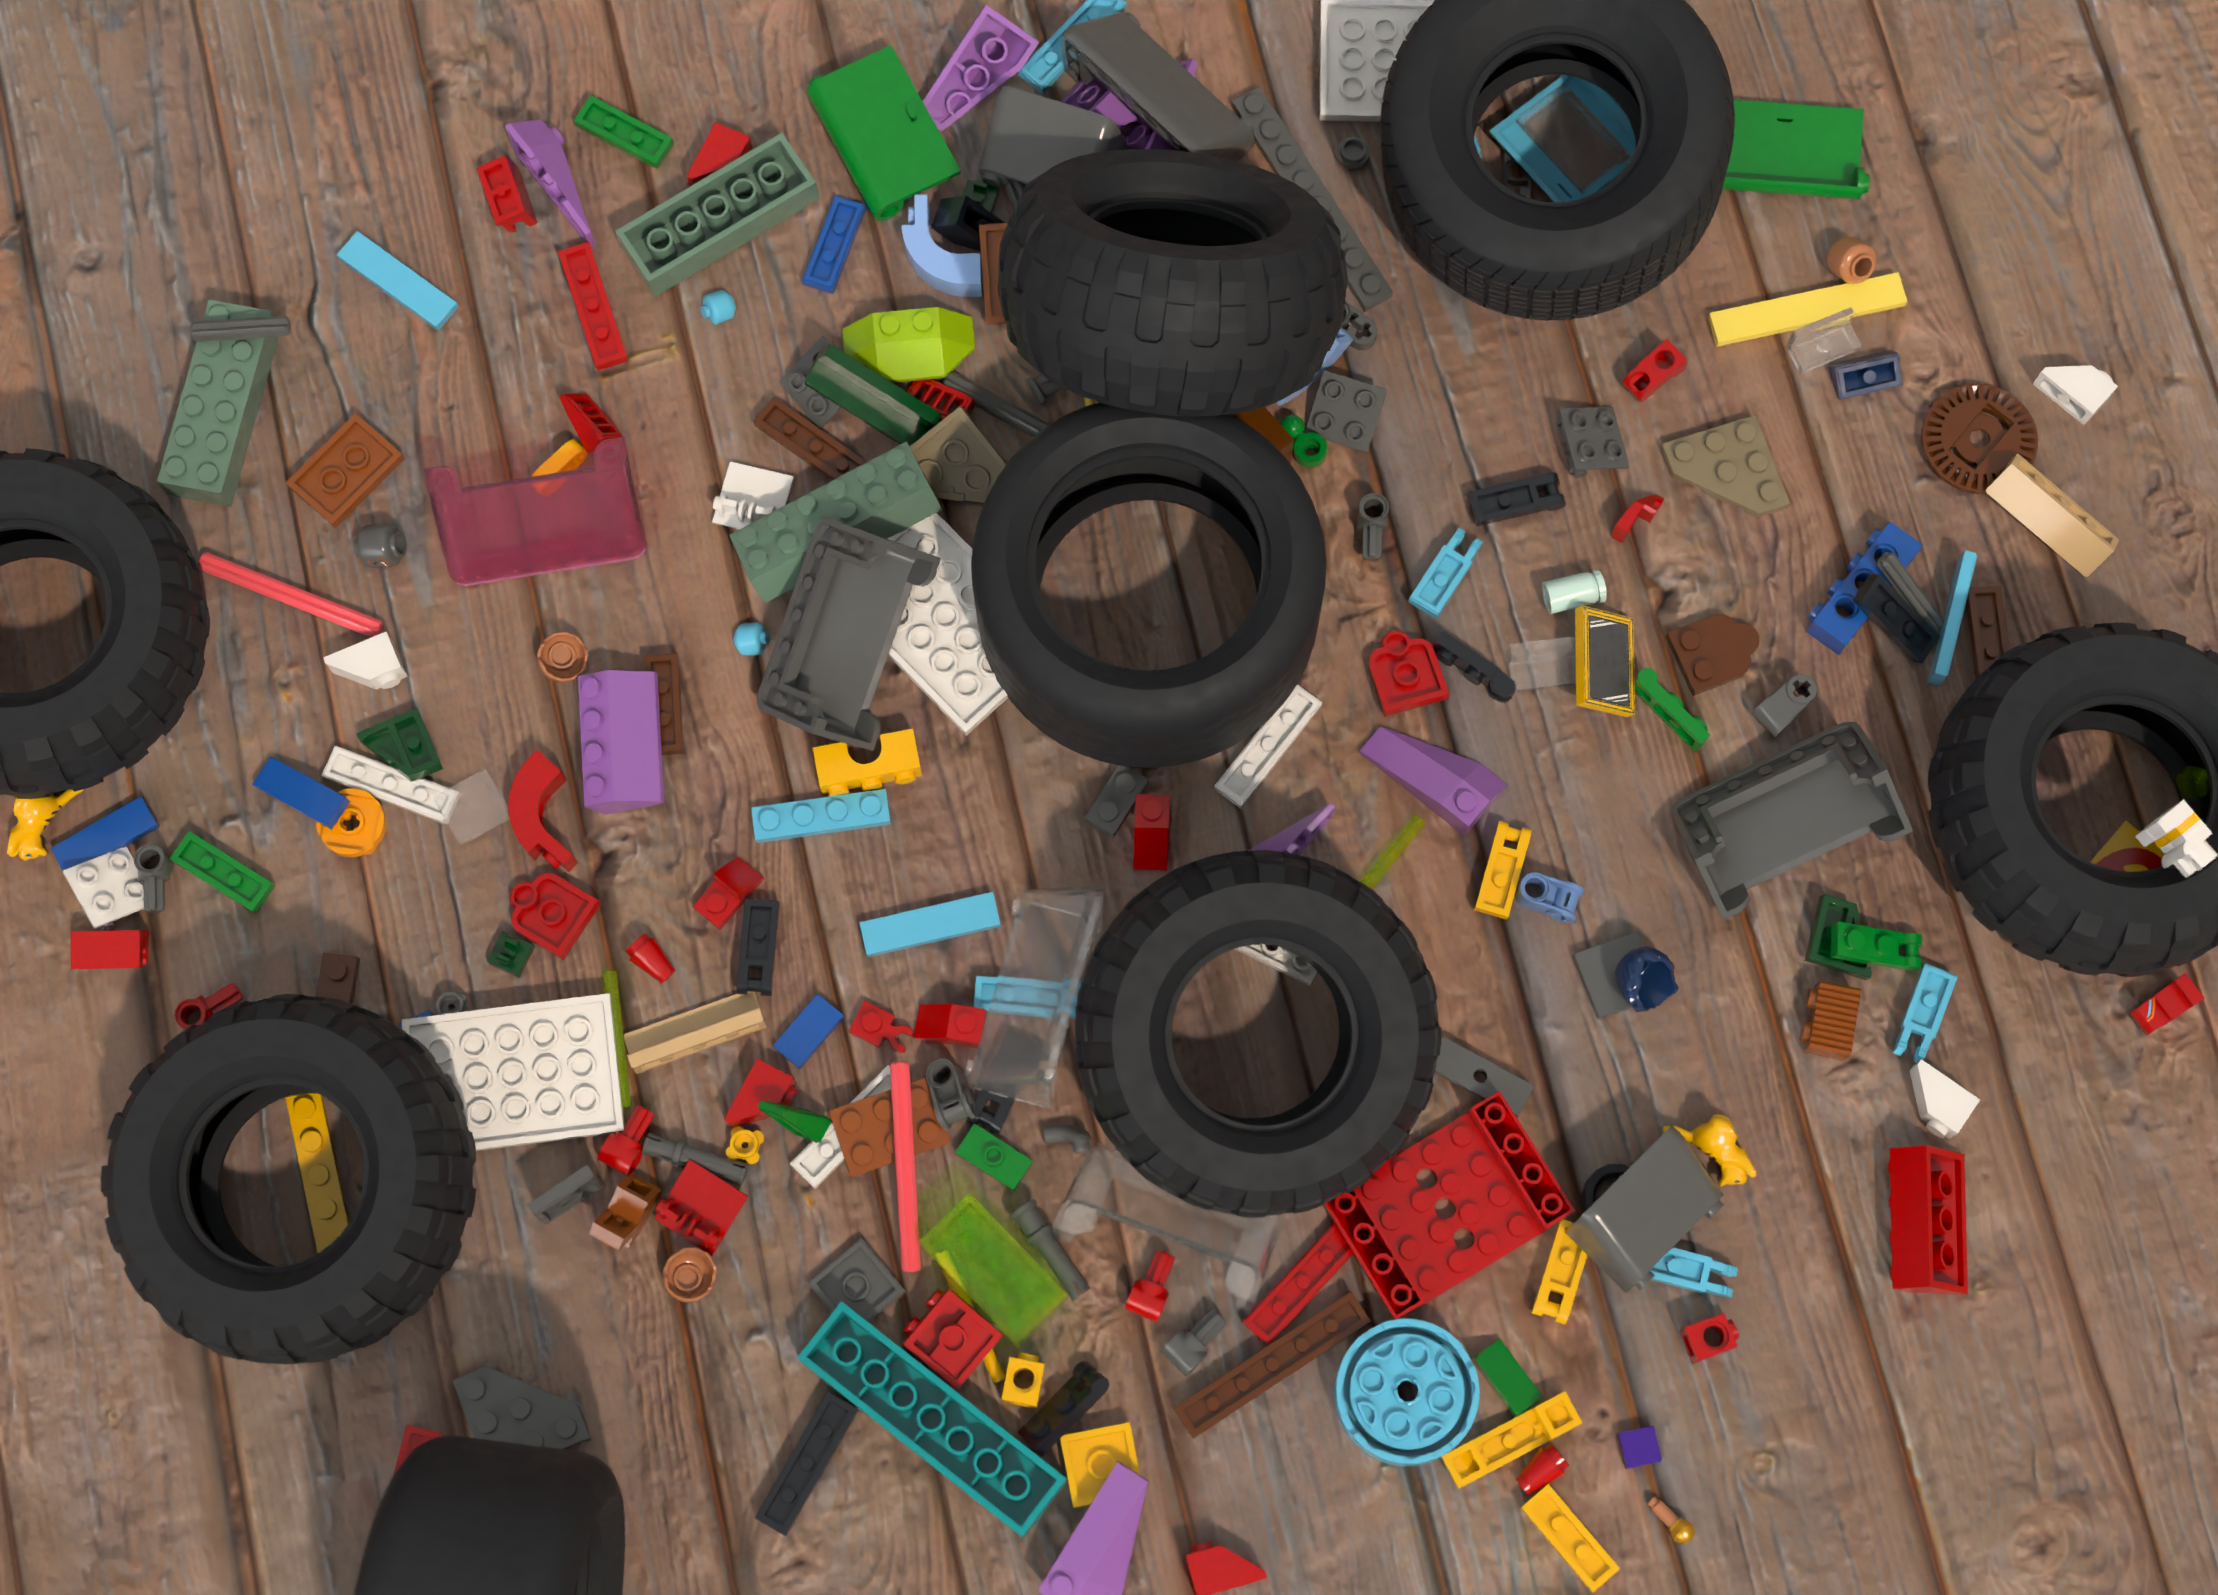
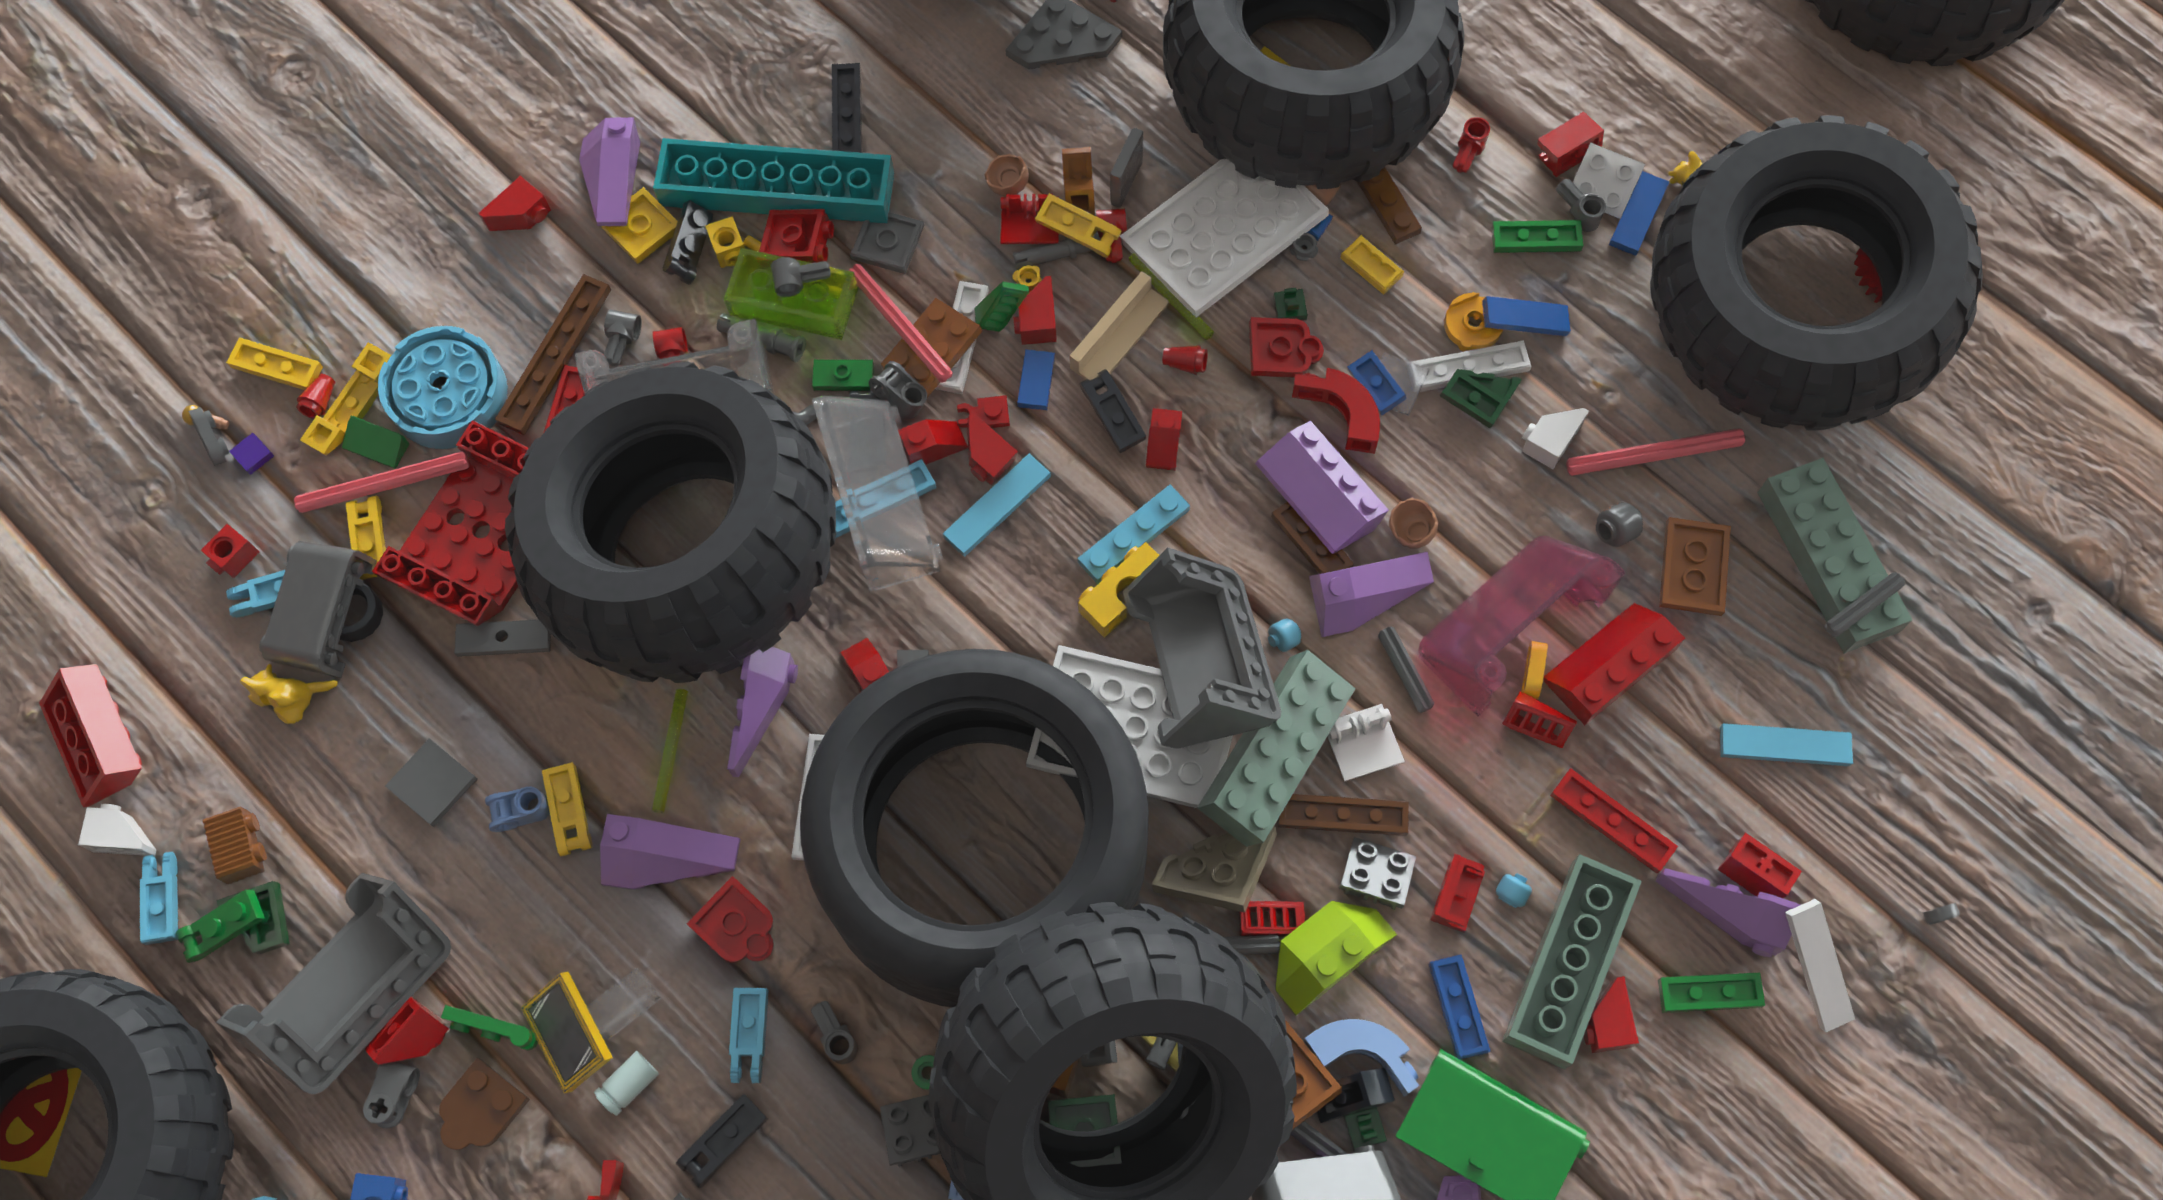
camera: 150 degrees right, 5 degrees down
dark green panel [804,344,942,446] -> none
black hinge [1433,631,1517,703] -> none
dark blue hair [1615,946,1679,1013] -> none
none -> dark grey plate [188,407,230,466]
none -> coral axle [294,451,470,513]
none -> red slope [365,997,449,1065]
none -> dark grey axle [771,257,831,297]
none -> red slope [967,412,1018,485]
none -> yellow plate [1035,193,1122,258]
none -> medium lavender wedge [1309,552,1434,637]
none -> yellow plate [1340,235,1404,295]
none -> blue plate [1347,350,1407,416]
none -> dark grey axle [1378,626,1434,713]
none -> red hinge [1430,853,1485,933]
none -> red slope [1543,603,1685,726]
none -> white tile [1785,899,1855,1032]
none -> dark grey tile [1923,903,1960,925]

